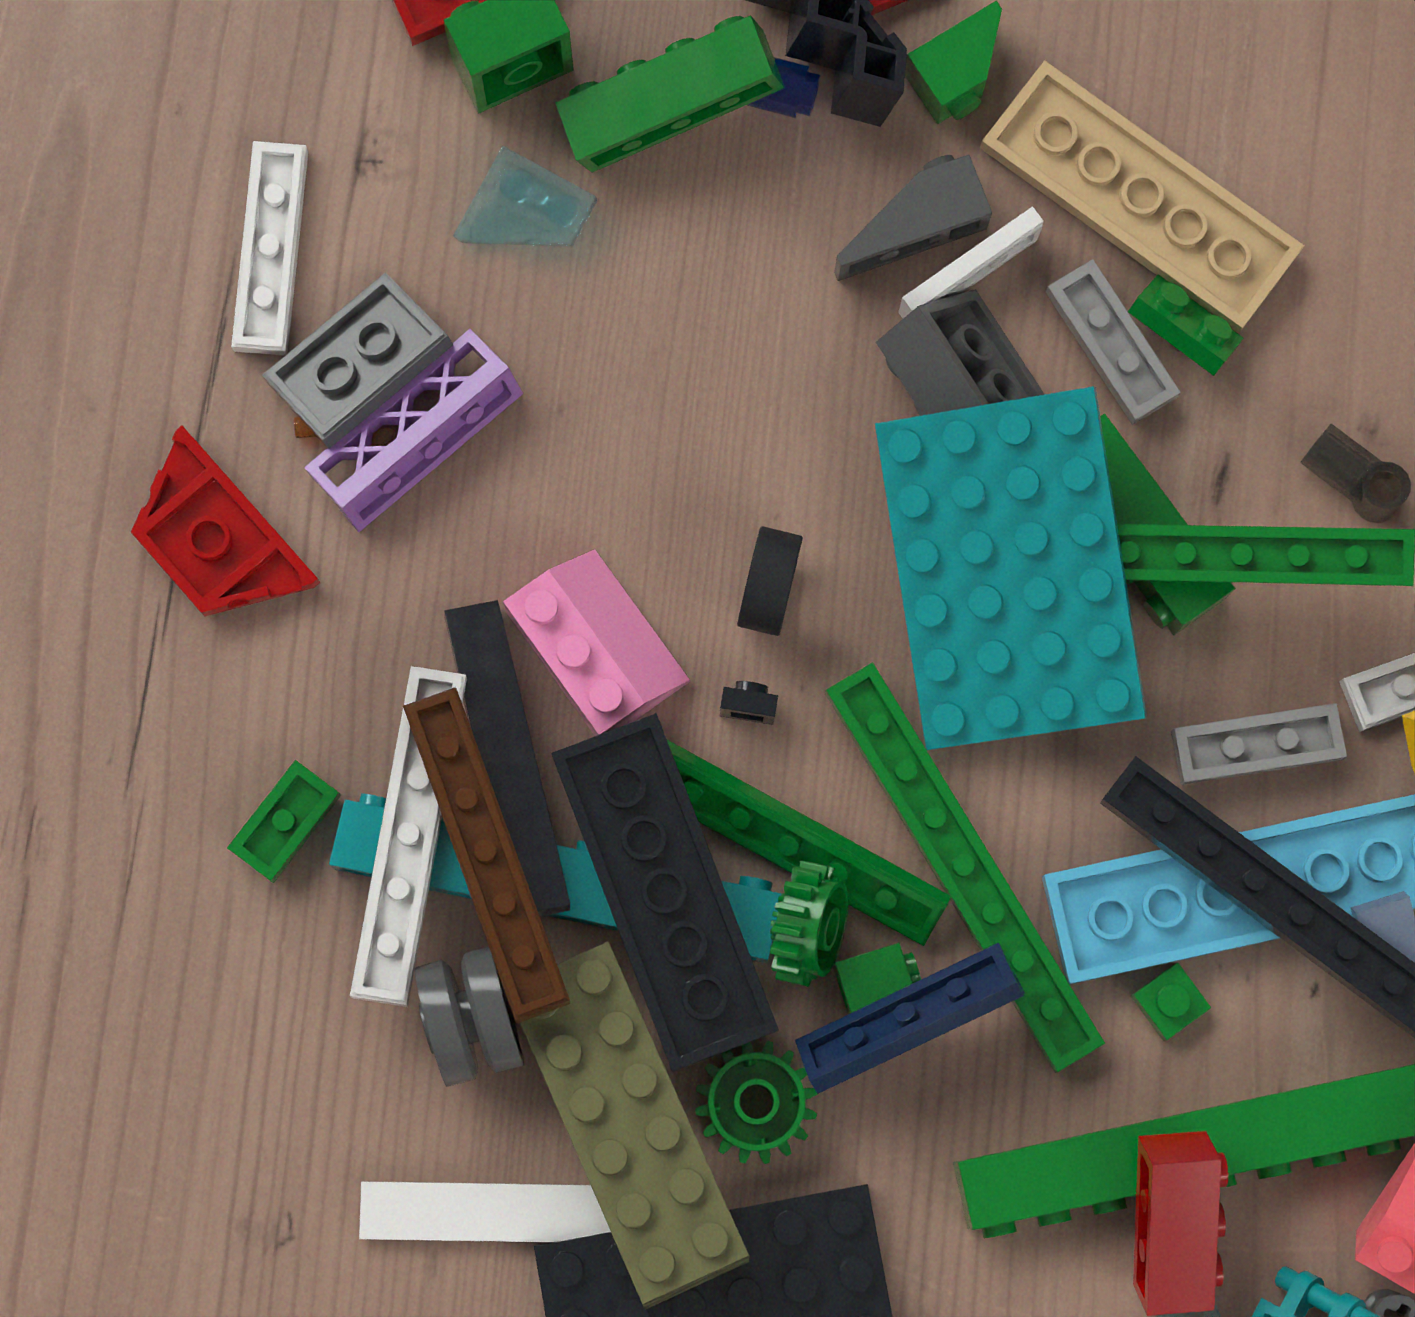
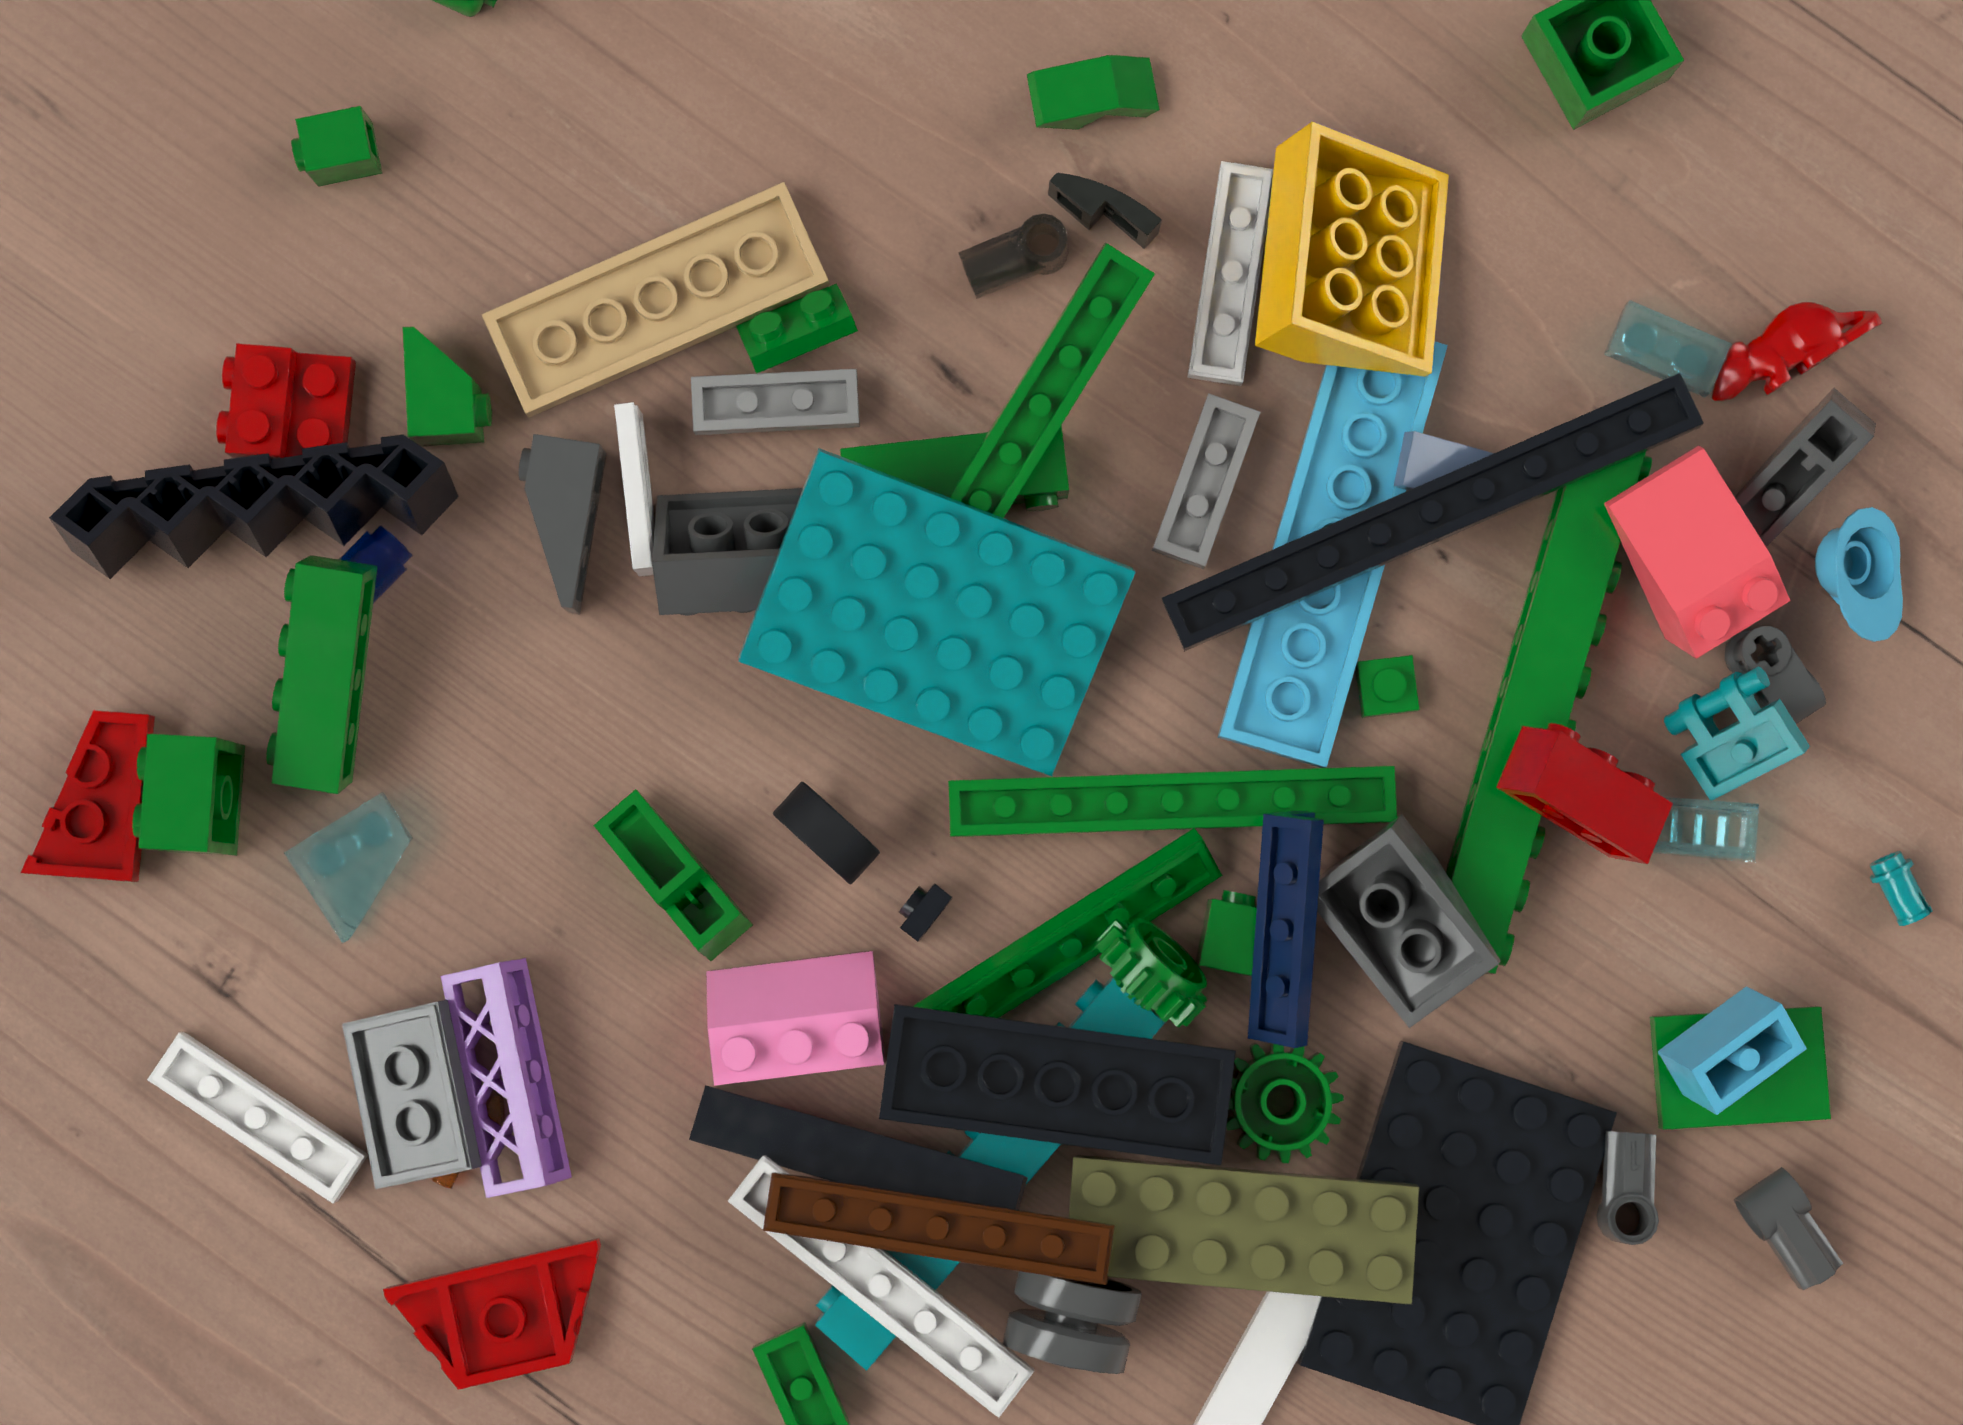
camera: 60 degrees left, 5 degrees up
none -> green slope [593,789,753,961]
none -> dark grey slope [1317,814,1501,1028]

